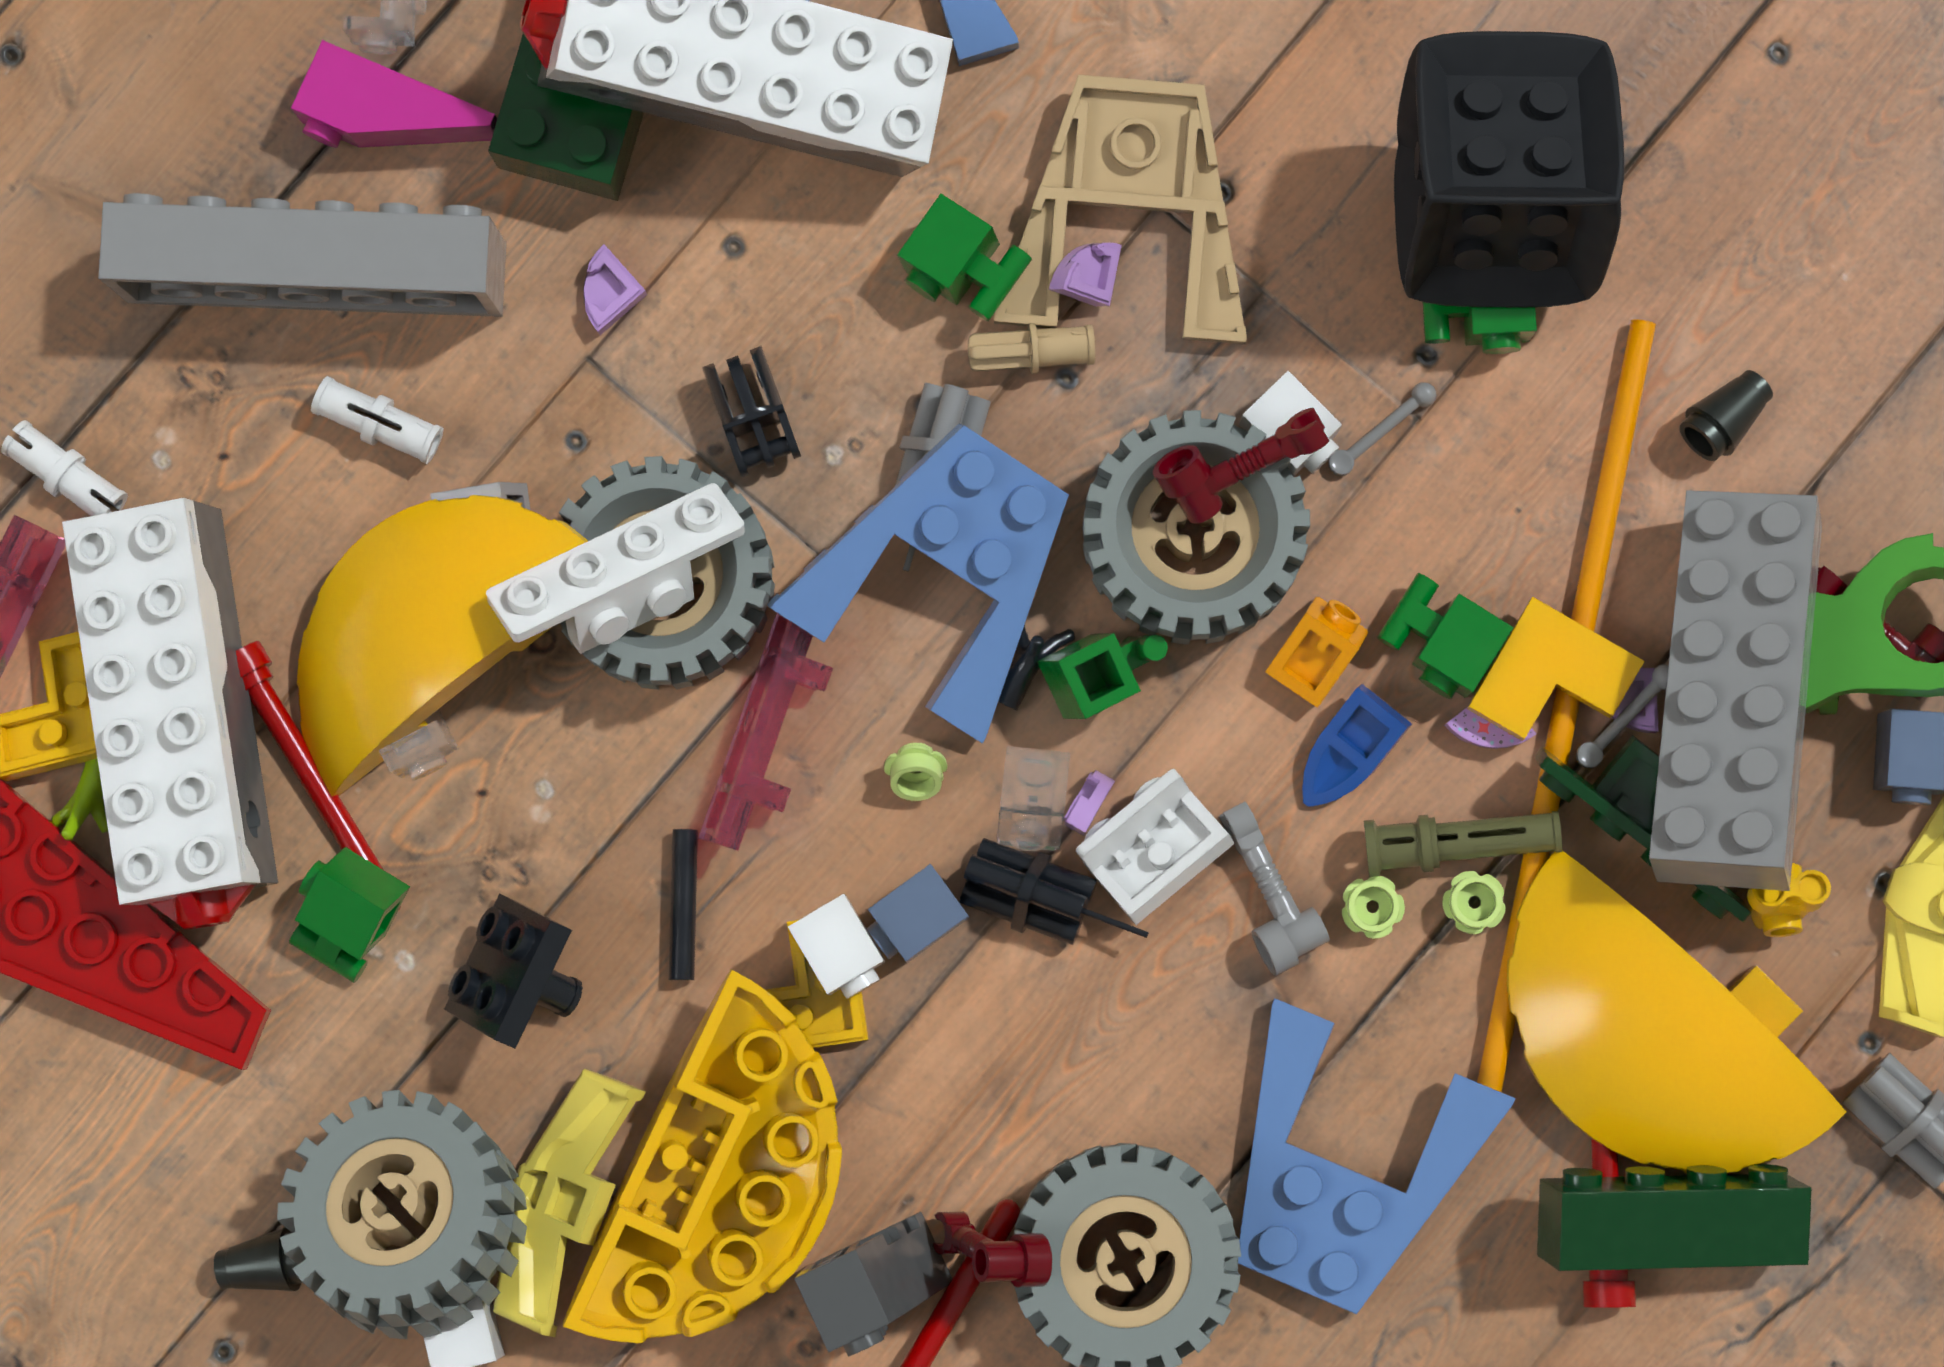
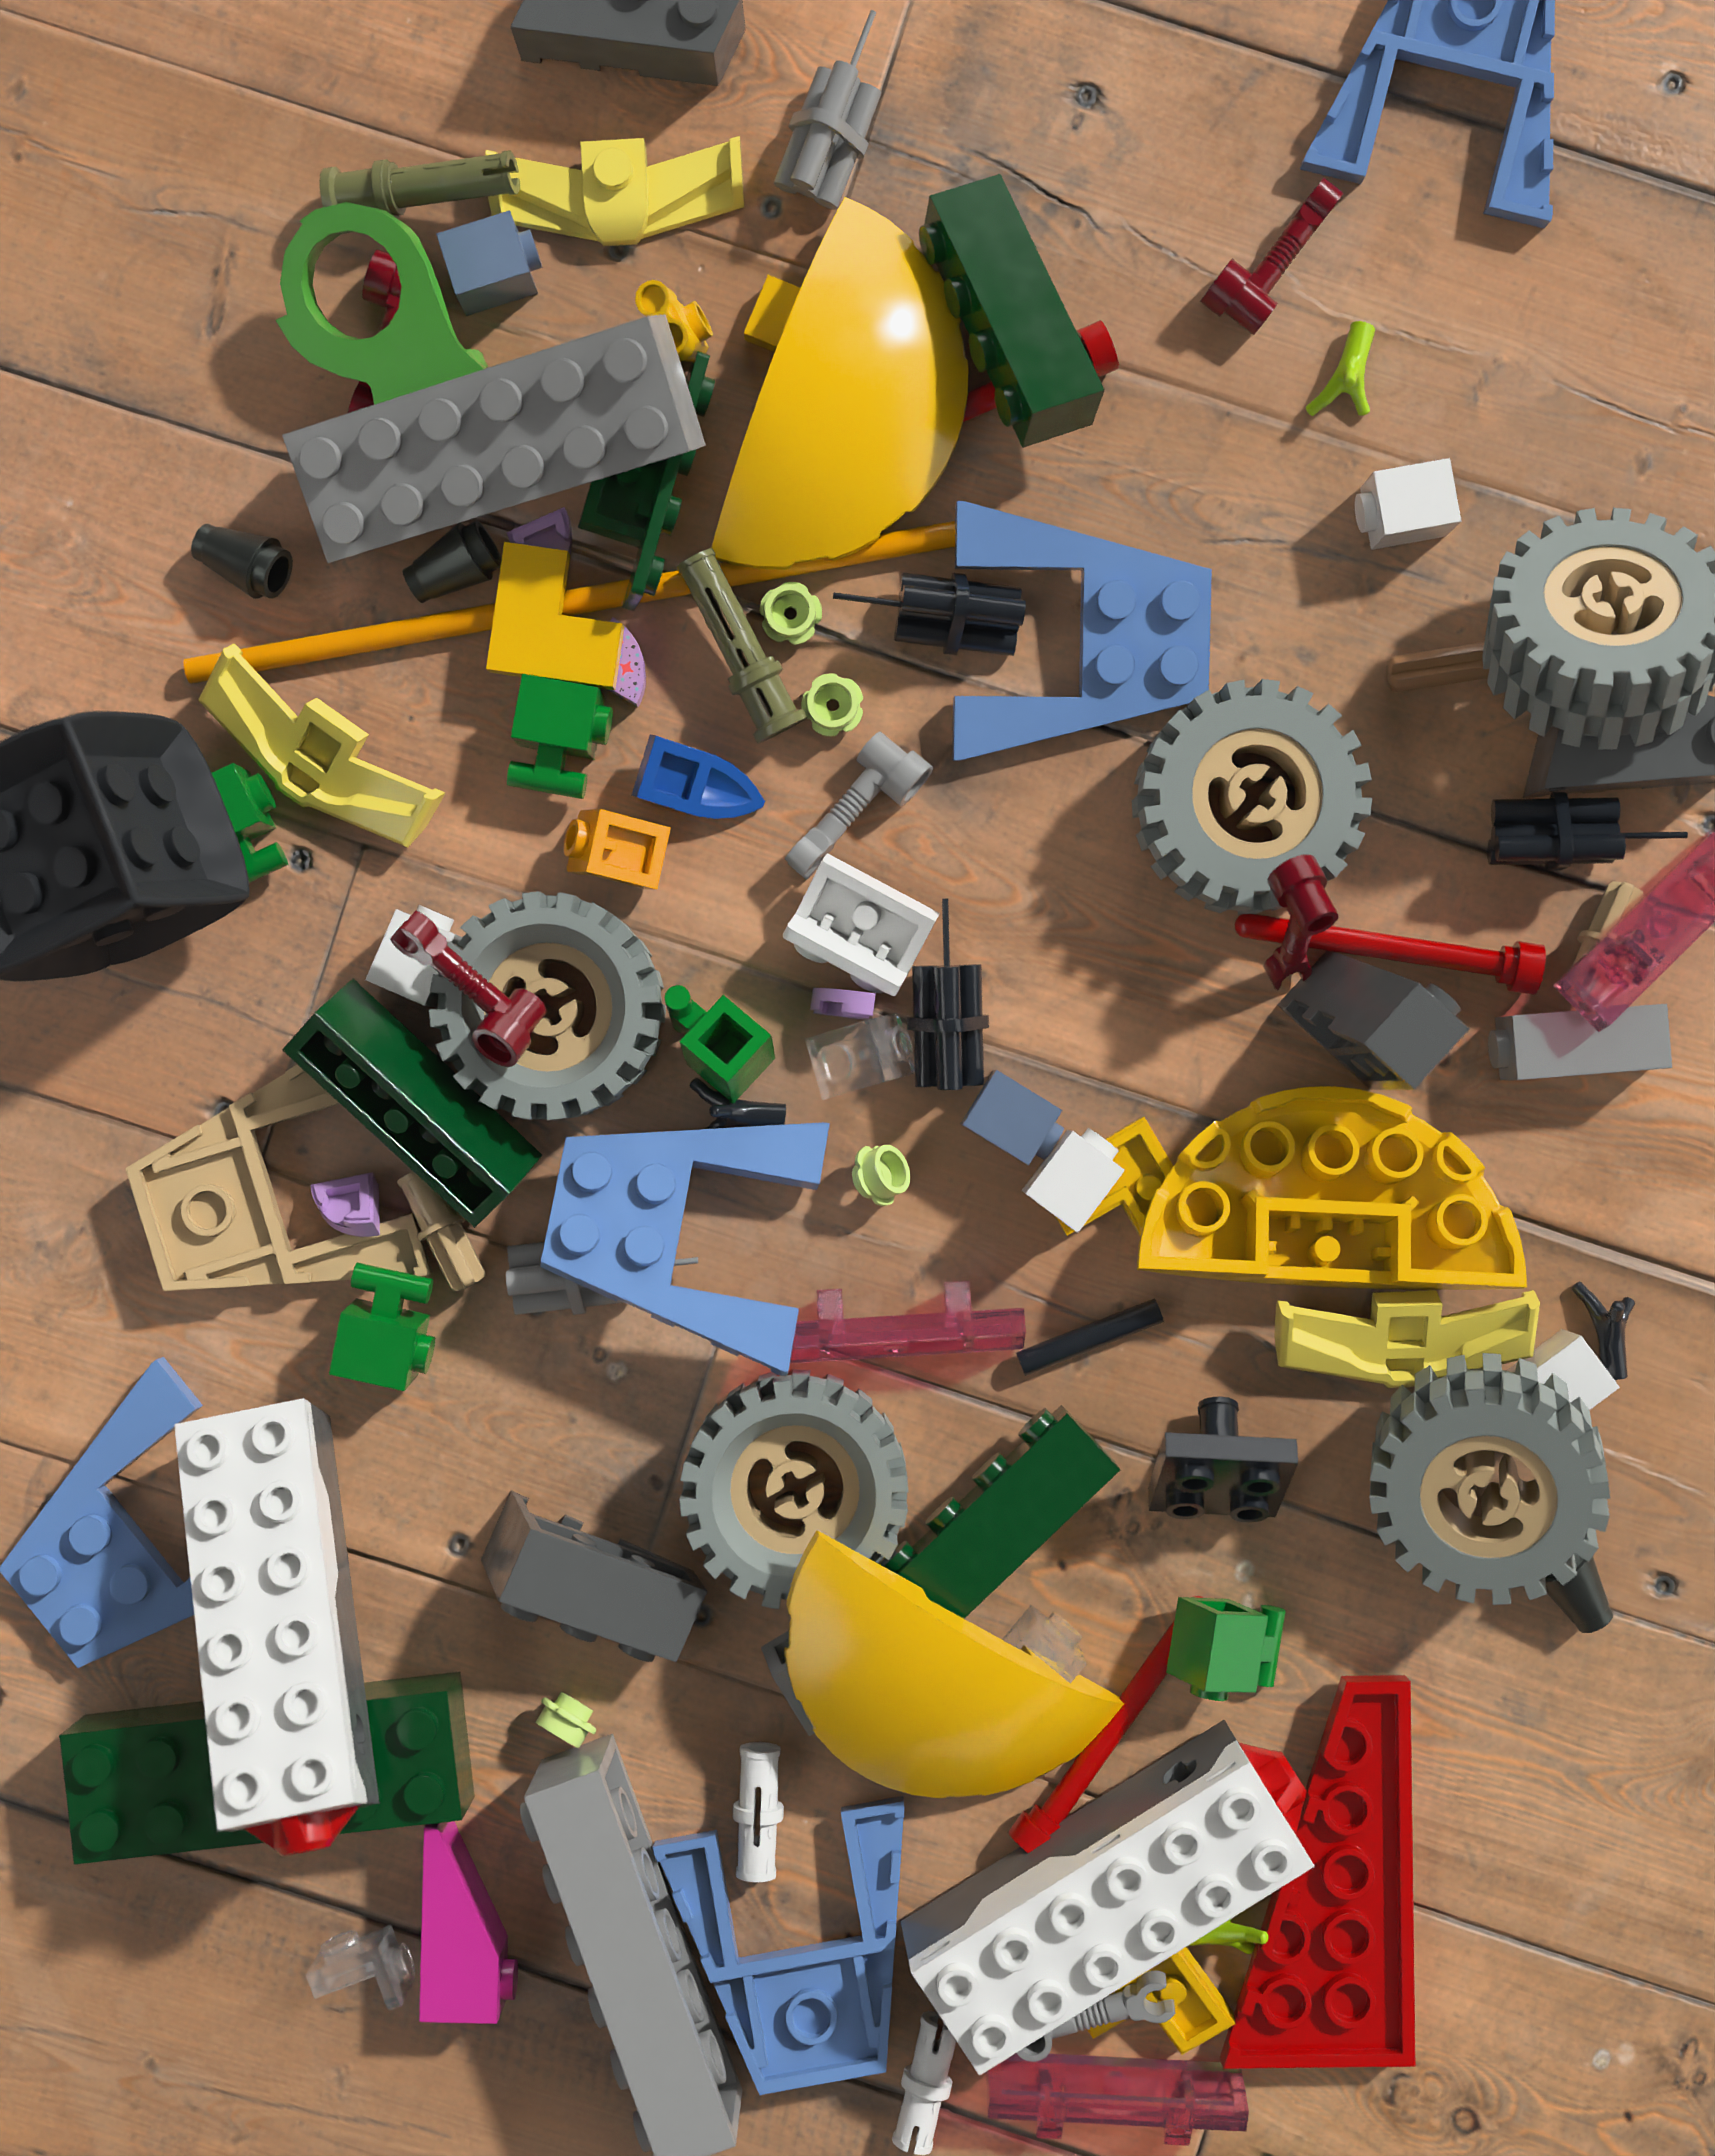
camera: 115 degrees left, 5 degrees up
white bracket [486,483,745,654] -> none
lavender tile [584,244,647,336] -> none
black arm [702,346,801,478] -> none
light grey hinge [1328,382,1437,476] -> none
light grey hinge [1576,664,1669,768] -> none
none -> light yellow plate [198,644,445,847]
none -> dark green brick [282,978,542,1228]
none -> pearl dark grey cone [403,520,502,603]
none -> dark grey wedge [481,1491,708,1662]
none -> yellowish green plate [536,1691,597,1748]
none -> medium blue wing [653,1796,904,2095]
none -> black piece [833,573,1026,656]
none -> dark green brick [880,1405,1121,1619]
none -> light grey brick [1017,1971,1175,2062]

